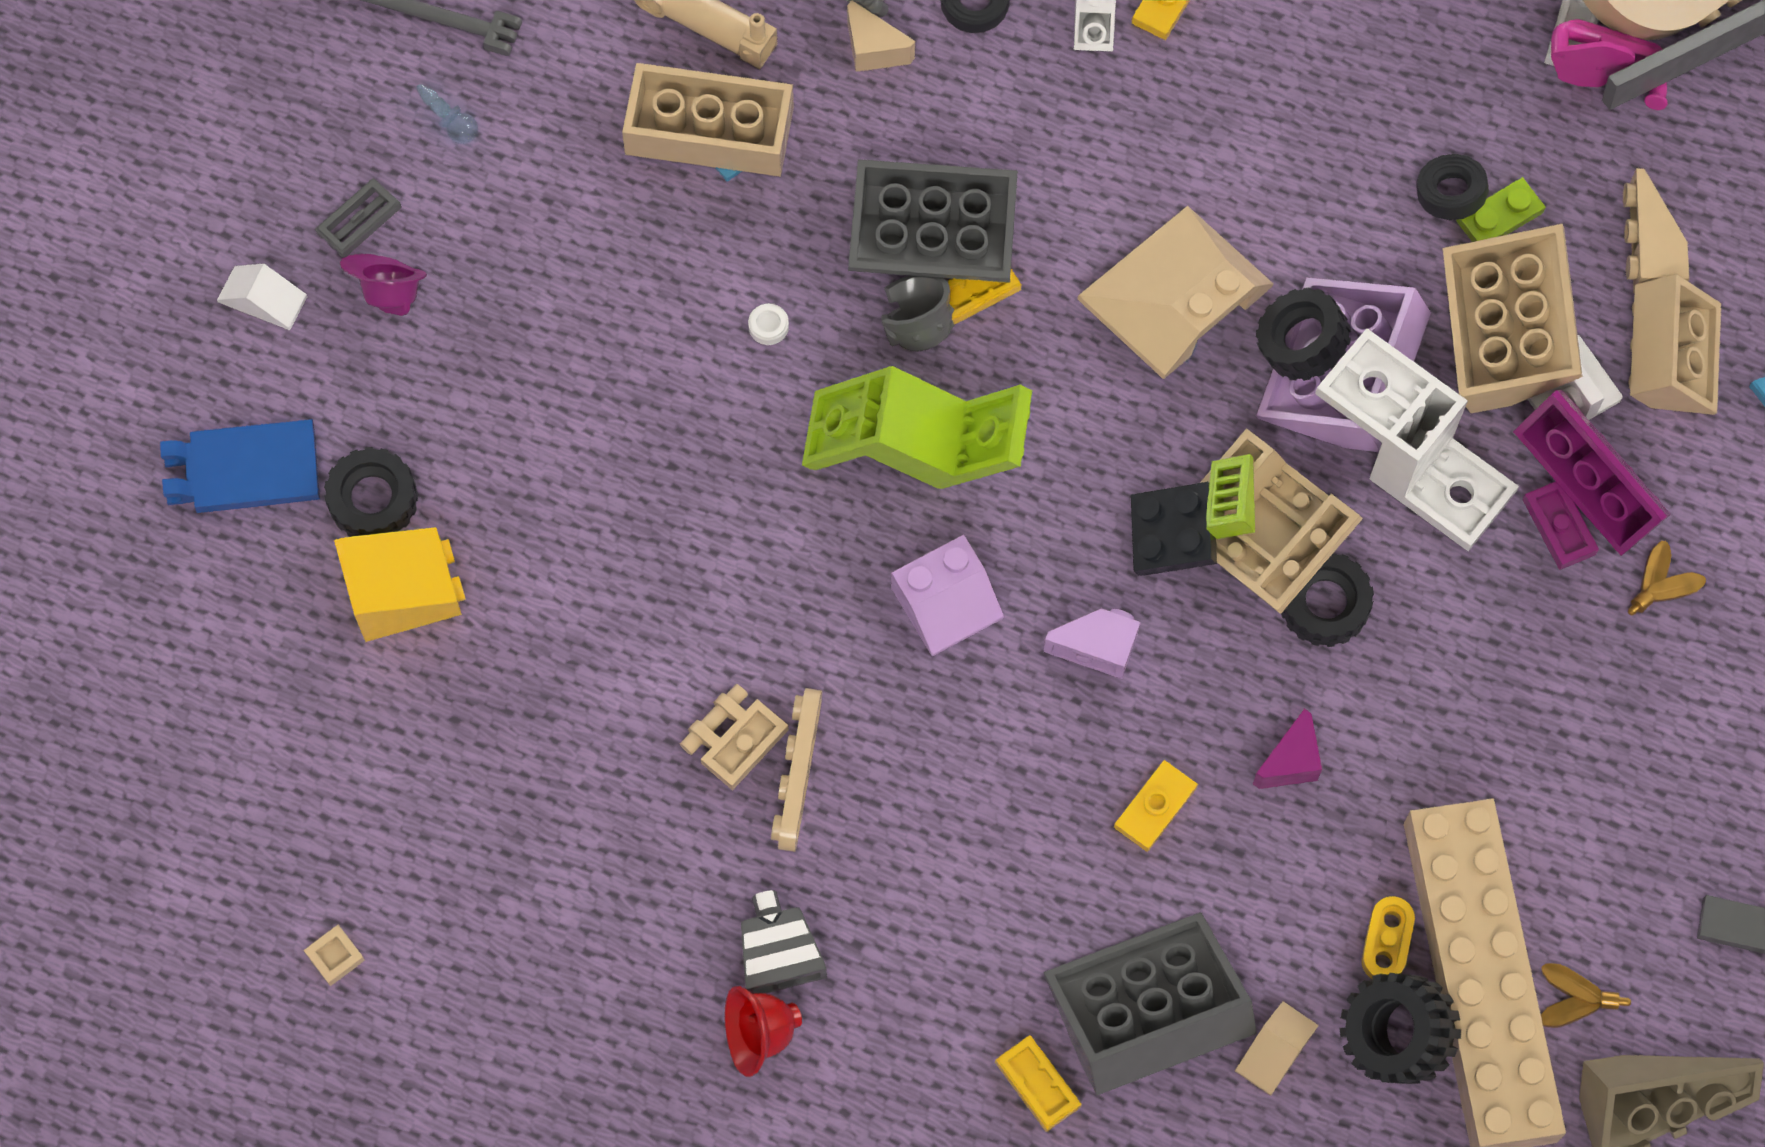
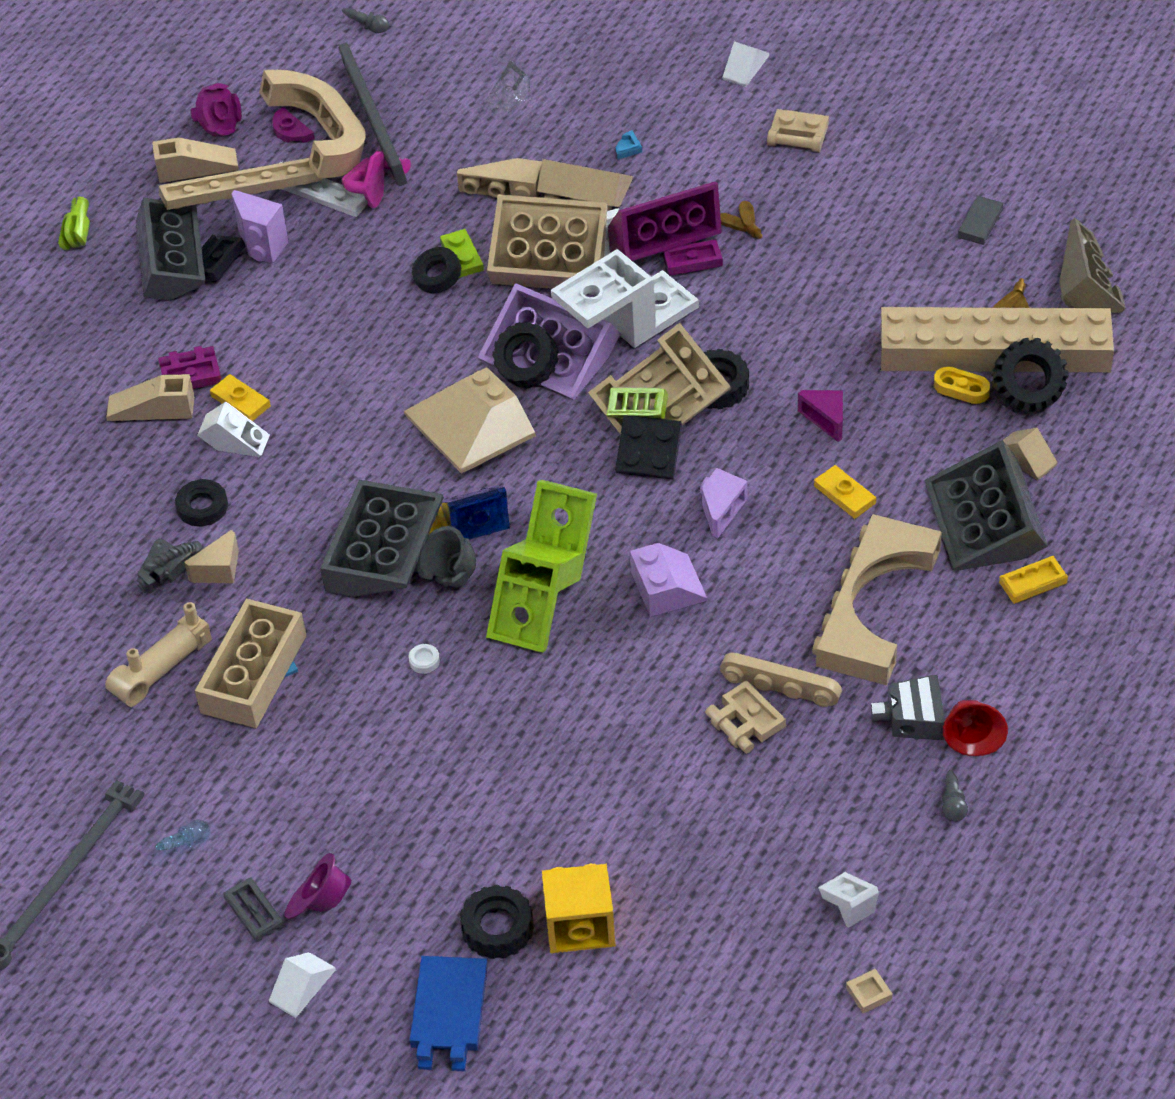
camera: 75 degrees left, 20 degrees down
none -> clear blue slope [442,485,510,540]
none -> tan arch [812,514,942,685]
none -> white slope [818,872,879,928]
none -> dark grey bar [942,770,968,822]

